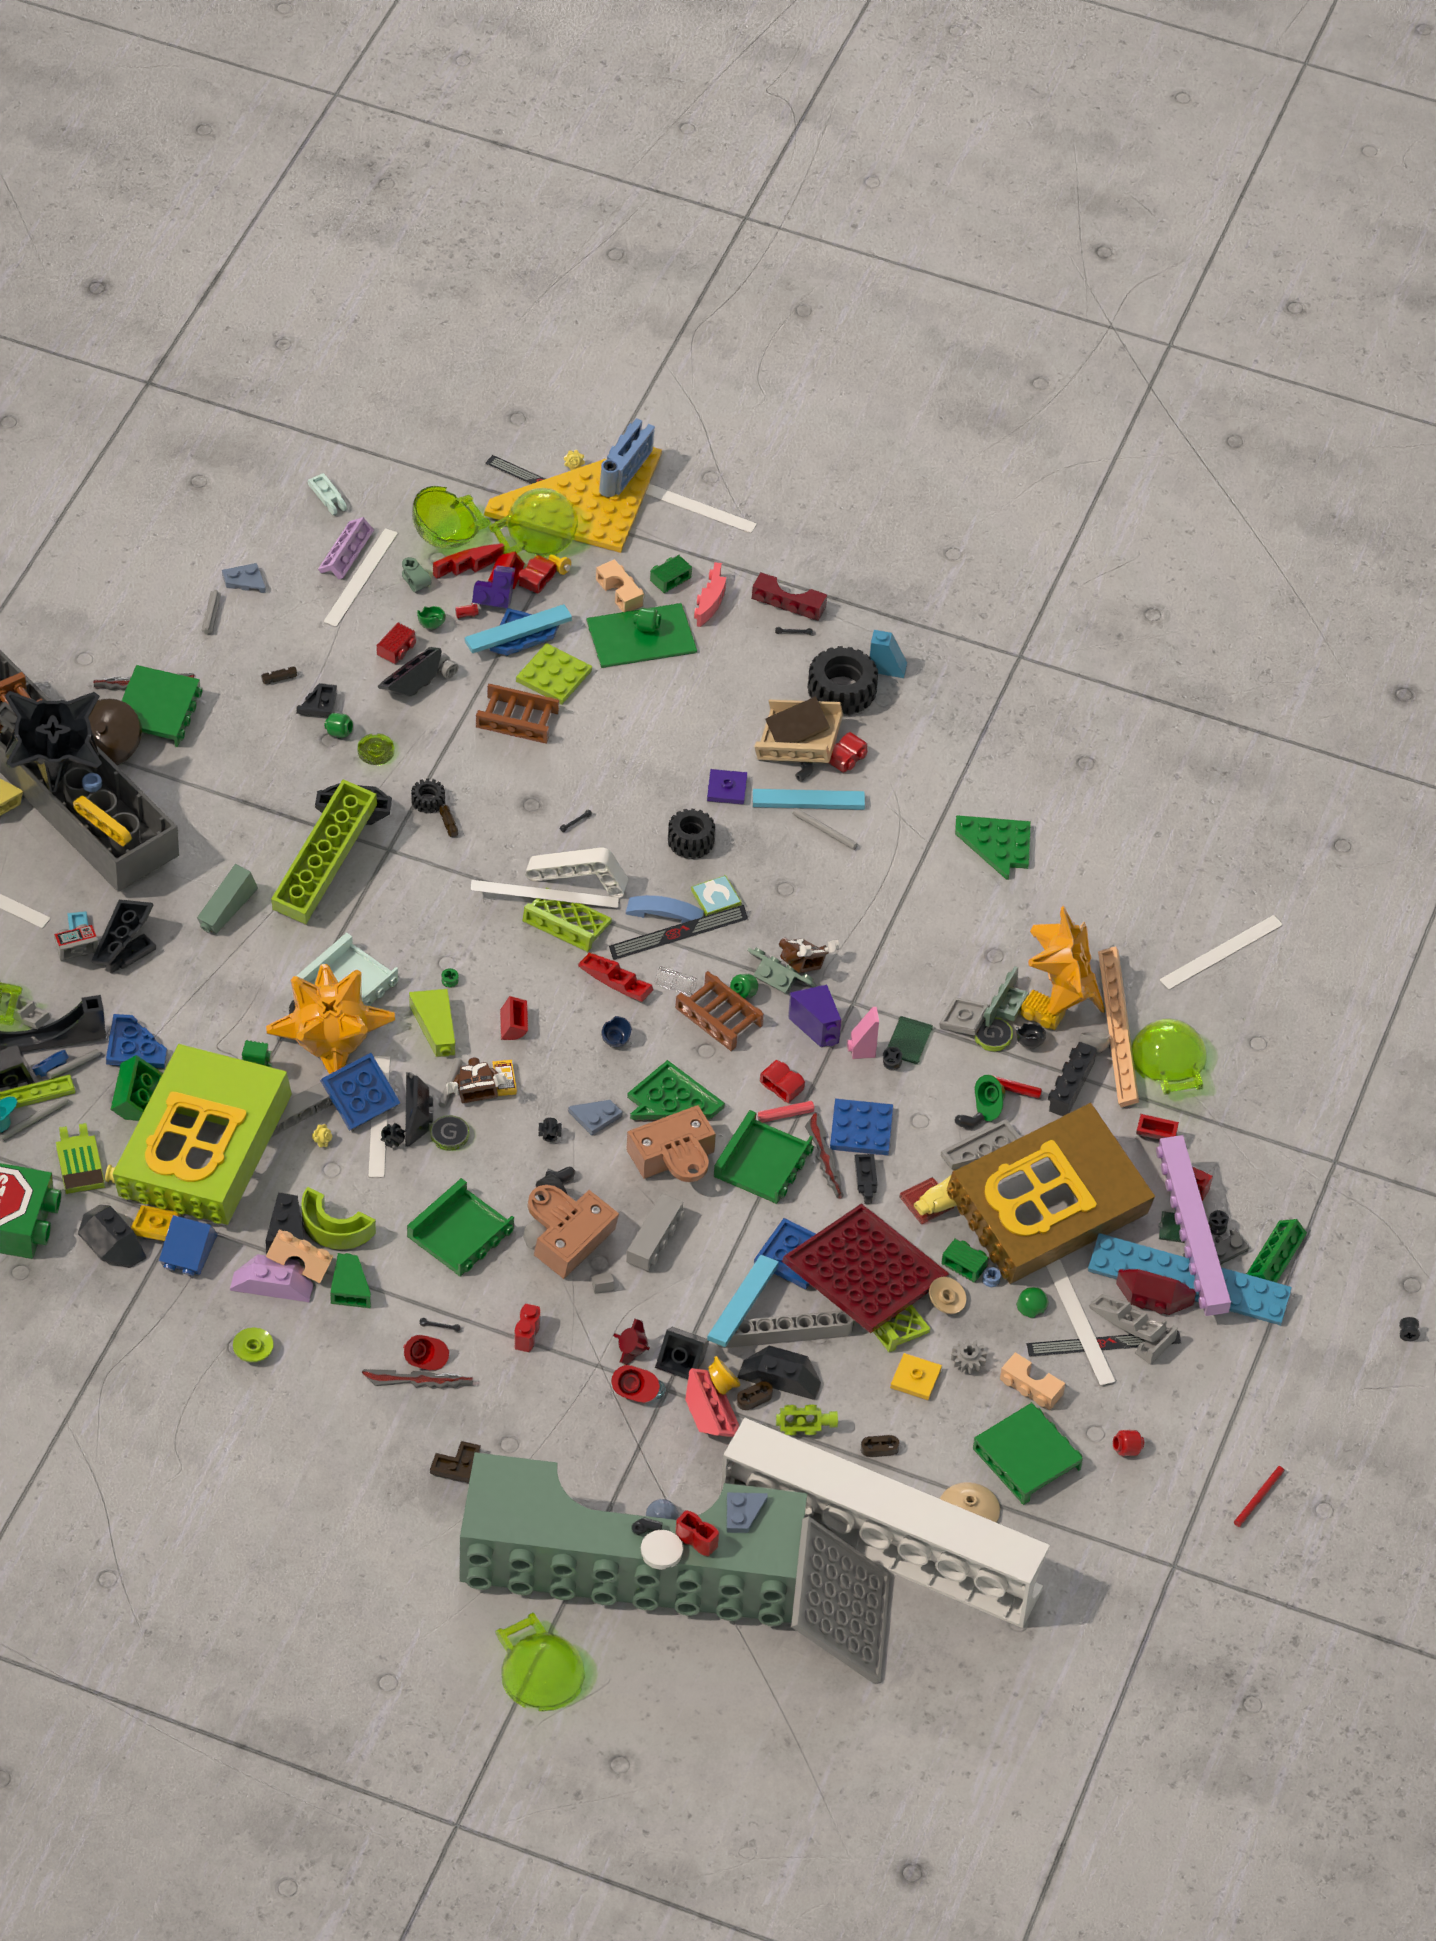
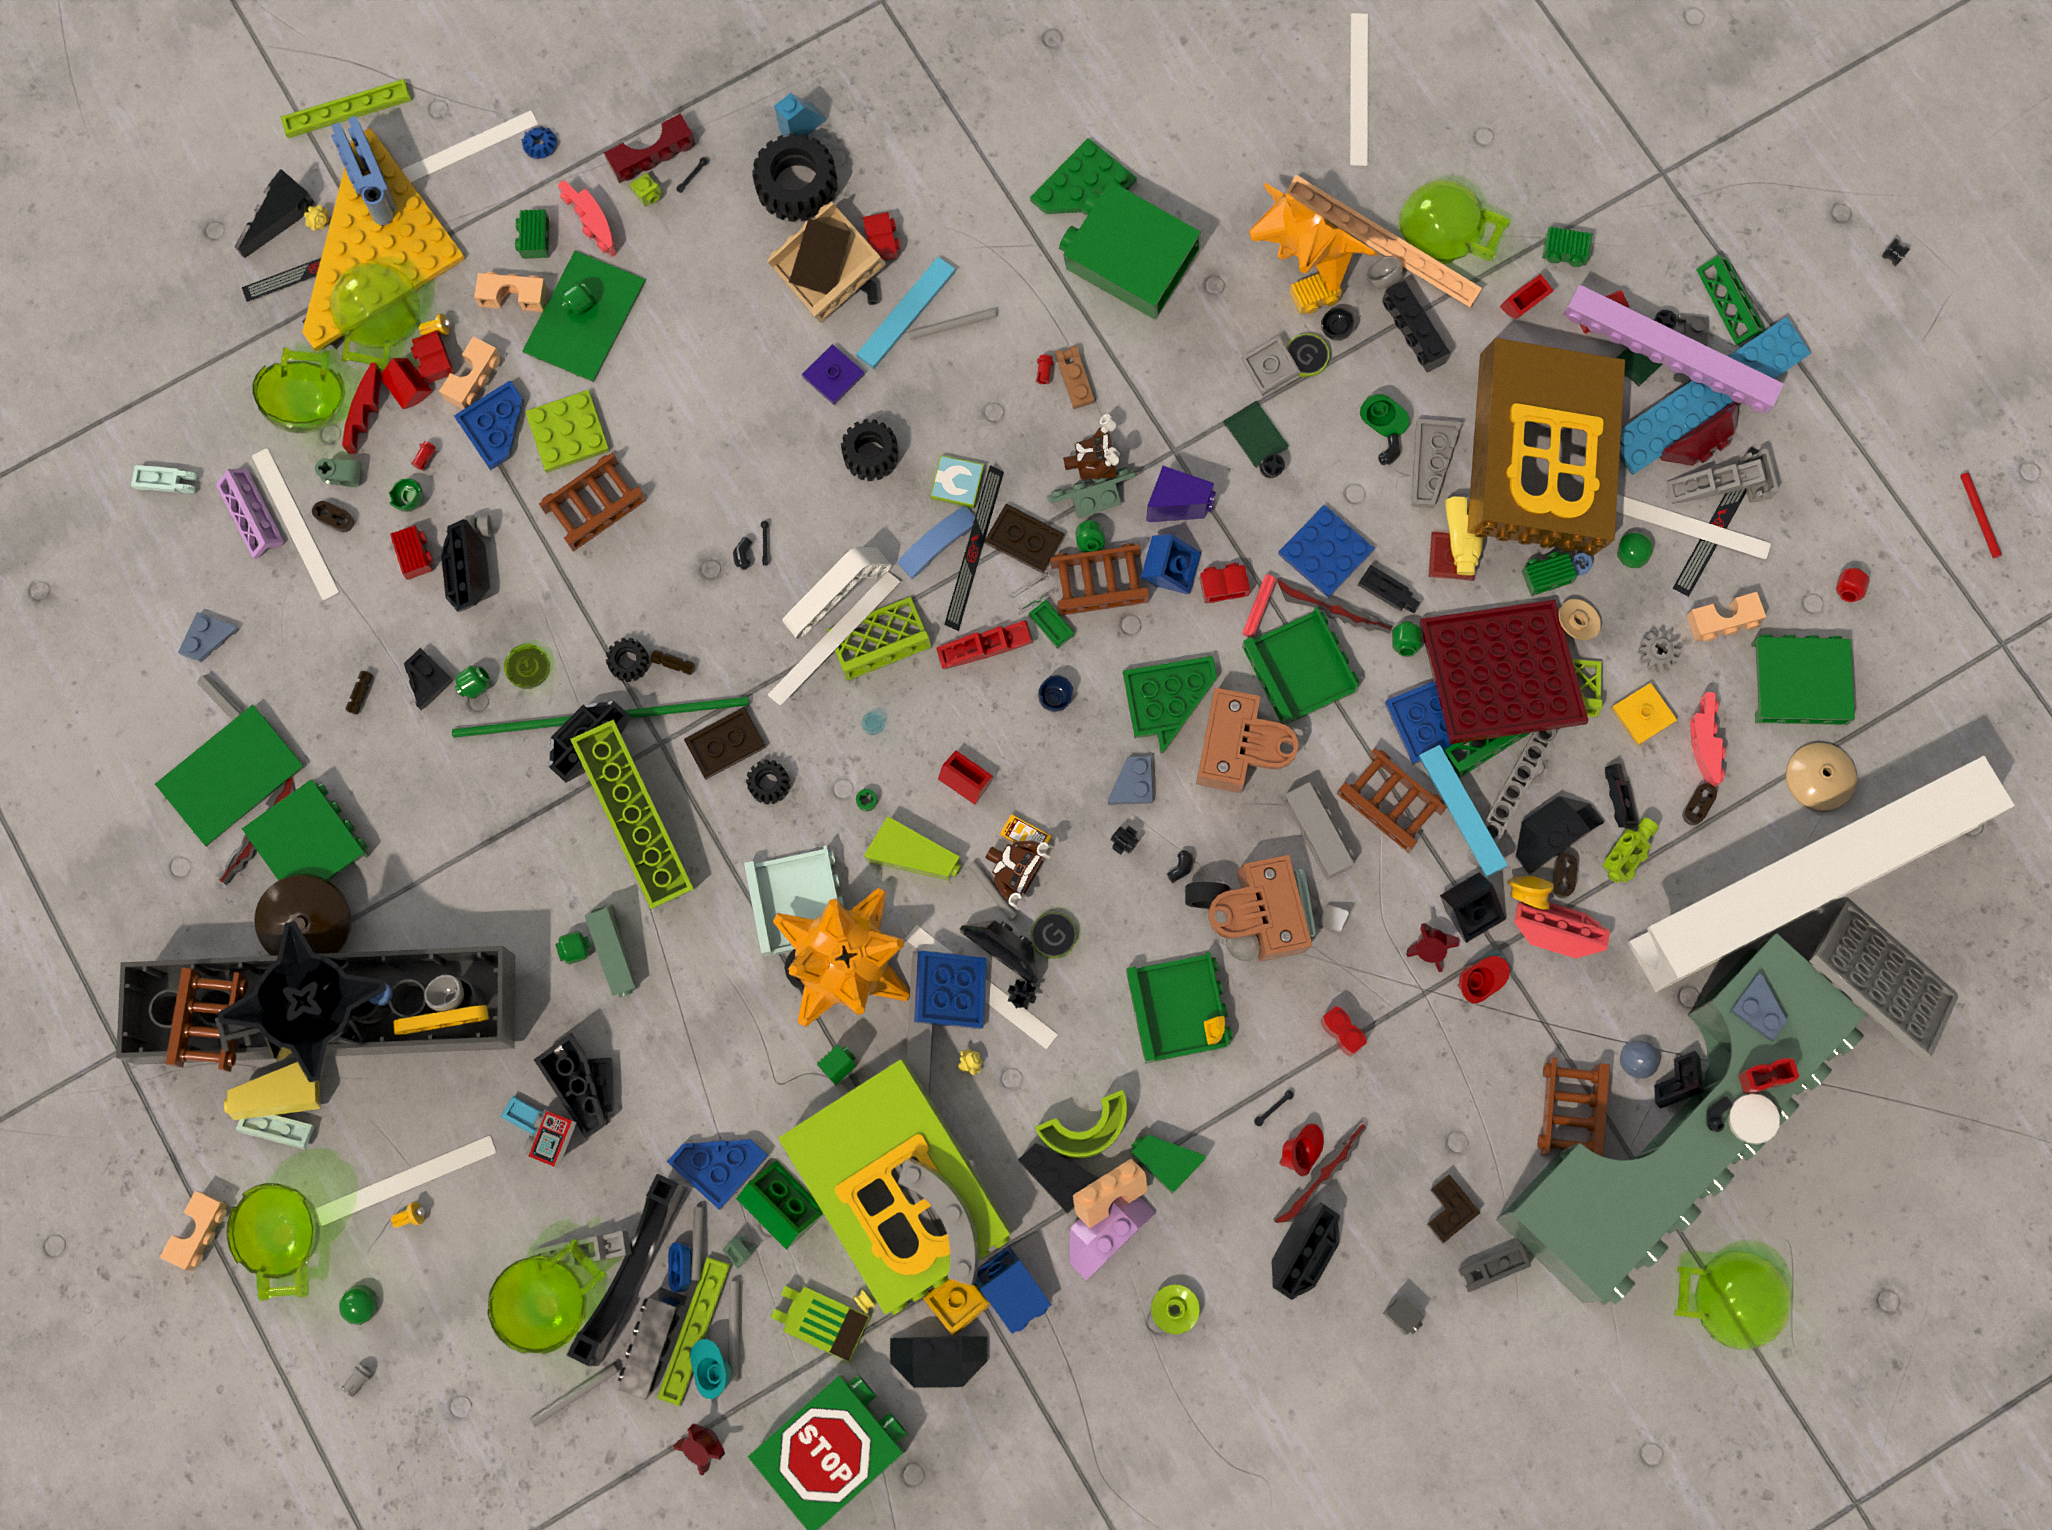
camera: 45 degrees left, 25 degrees up
medium azure tile [465,604,572,654] -> none
dark purple brick [472,565,515,608] -> none
bright pink slope [847,1007,879,1059] -> none
sand green bracket [984,966,1029,1027] -> none
red axle [992,1075,1042,1099] -> none
none -> green piece [155,704,304,847]
none -> black wedge [234,169,314,258]
none -> lime tile [280,79,412,138]
none -> dark brown beam [312,501,354,533]
none -> light grey piece [424,975,464,1012]
none -> light nougat arch [439,336,501,409]
none -> green piece [452,696,749,738]
none -> blue gear [521,125,557,159]
none -> green head [555,931,592,965]
none -> lime bracket [629,172,662,207]
none -> dark brown tile [684,707,766,780]
none -> sand green tile [723,1236,755,1269]
none -> black arm [733,536,753,570]
none -> black tyre [746,760,790,805]
none -> clear light blue plate [861,712,884,735]
none -> light grey brick [898,1158,979,1285]
none -> dark brown tile [984,504,1065,574]
none -> green tile [1028,600,1075,649]
none -> red pin [1036,355,1054,385]
none -> medium nougat plate [1055,345,1094,409]
none -> green brick [1059,181,1201,320]
none -> blue slope [1141,534,1201,594]
none -> yellow tile [1204,1016,1225,1045]
none -> black wedge [1271,1203,1340,1300]
none -> light aqua axle [1293,869,1316,937]
none -> dark orange fence [1337,748,1447,853]
none -> dark grey brick [1383,1295,1424,1335]
none -> green head [1392,621,1422,657]
none -> green fence [1444,732,1532,779]
none -> dark grey plate [1458,1243,1531,1292]
none -> dark orange fence [1537,1057,1610,1157]
none -> green brick [1542,226,1593,267]
none -> black hinge [1605,764,1639,828]
none -> coral slope [1690,692,1726,788]

